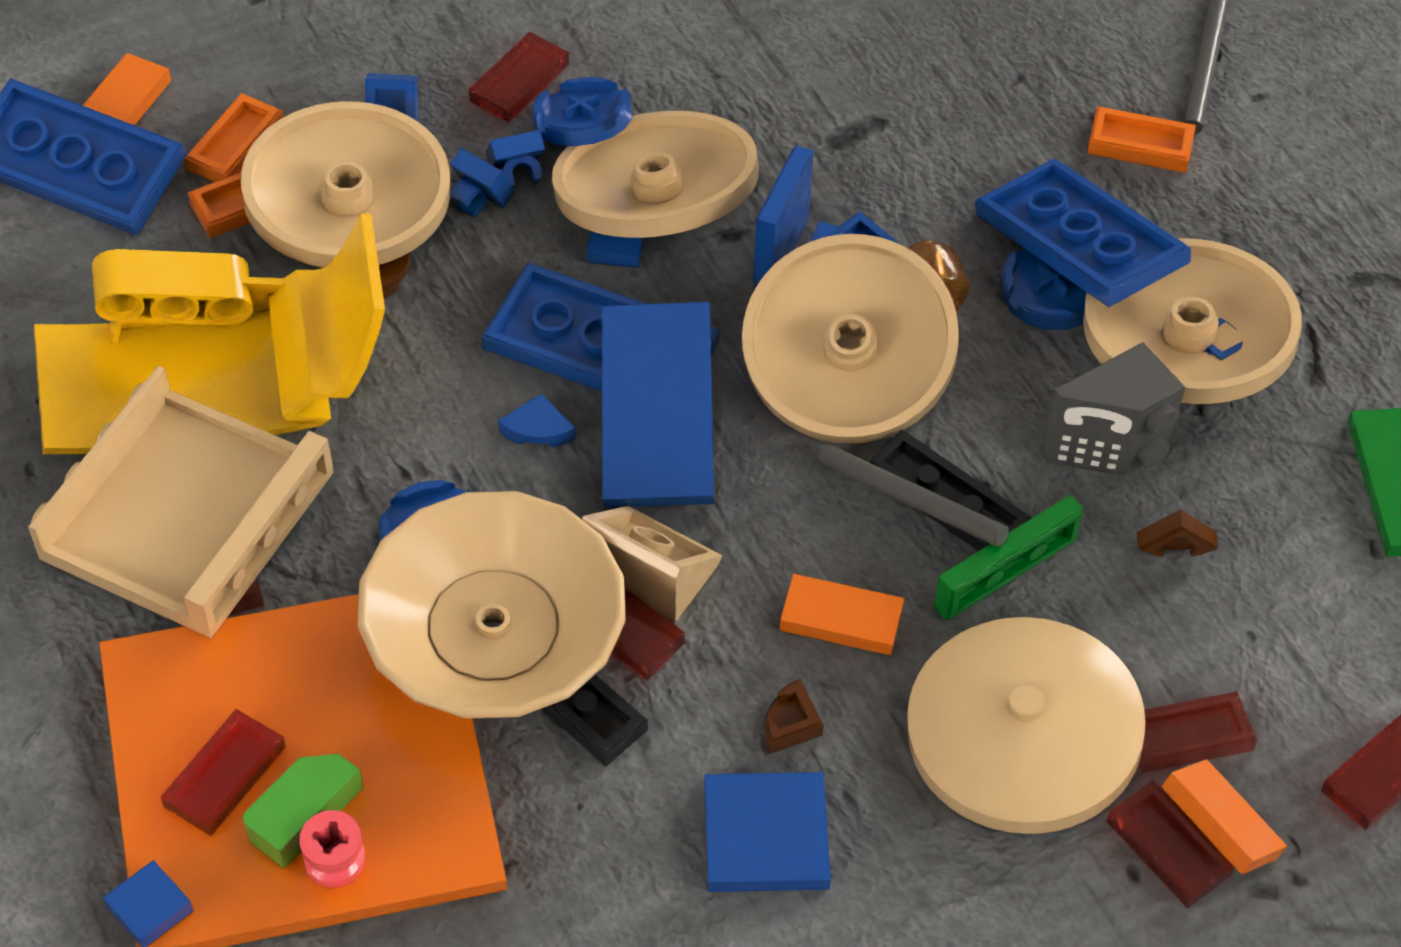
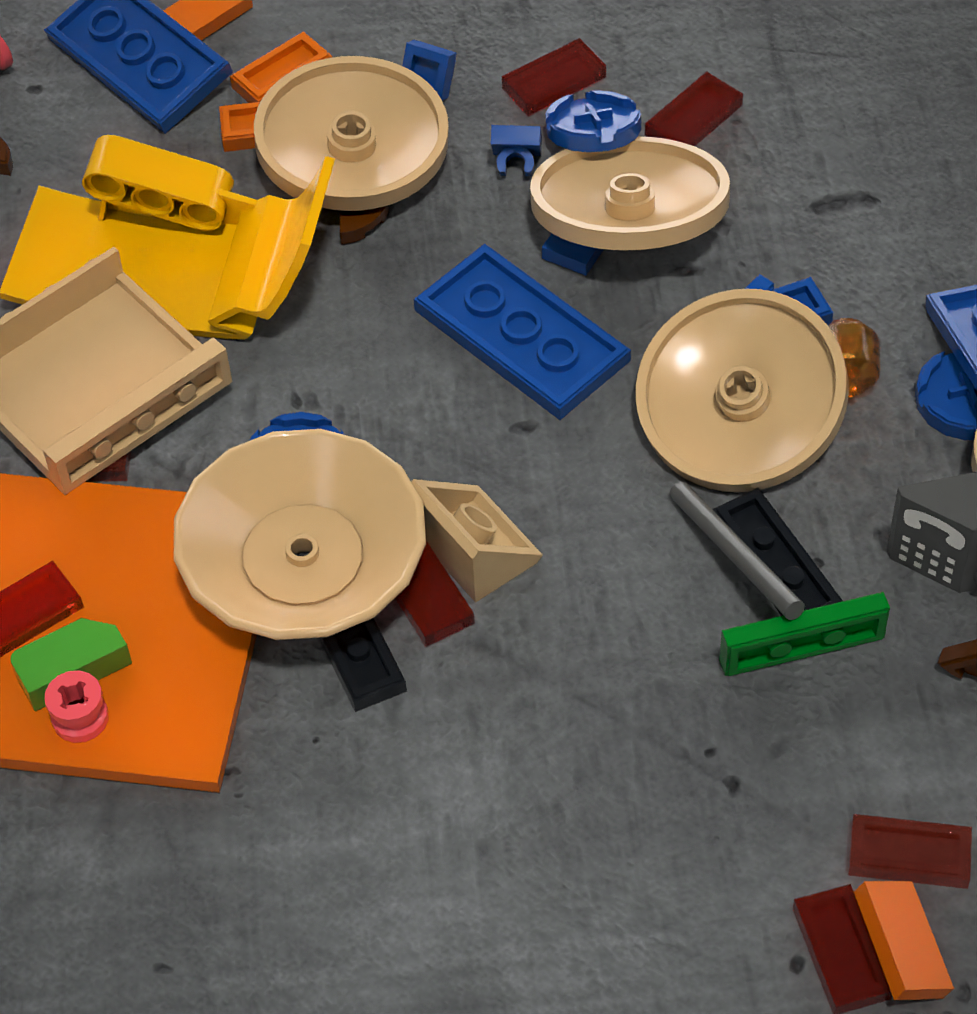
camera: 25 degrees right, 0 degrees up
blue tile [450,147,515,218] -> none
blue tile [498,393,575,447] -> none
blue tile [602,302,714,508] -> none
blue tile [704,772,831,892] -> none
blue tile [753,145,814,288] -> none
reddish brown tile [764,678,824,754] -> none
orange tile [779,573,904,656] -> none
tan dish [907,617,1145,834] -> none
none -> clear red tile [645,71,743,146]

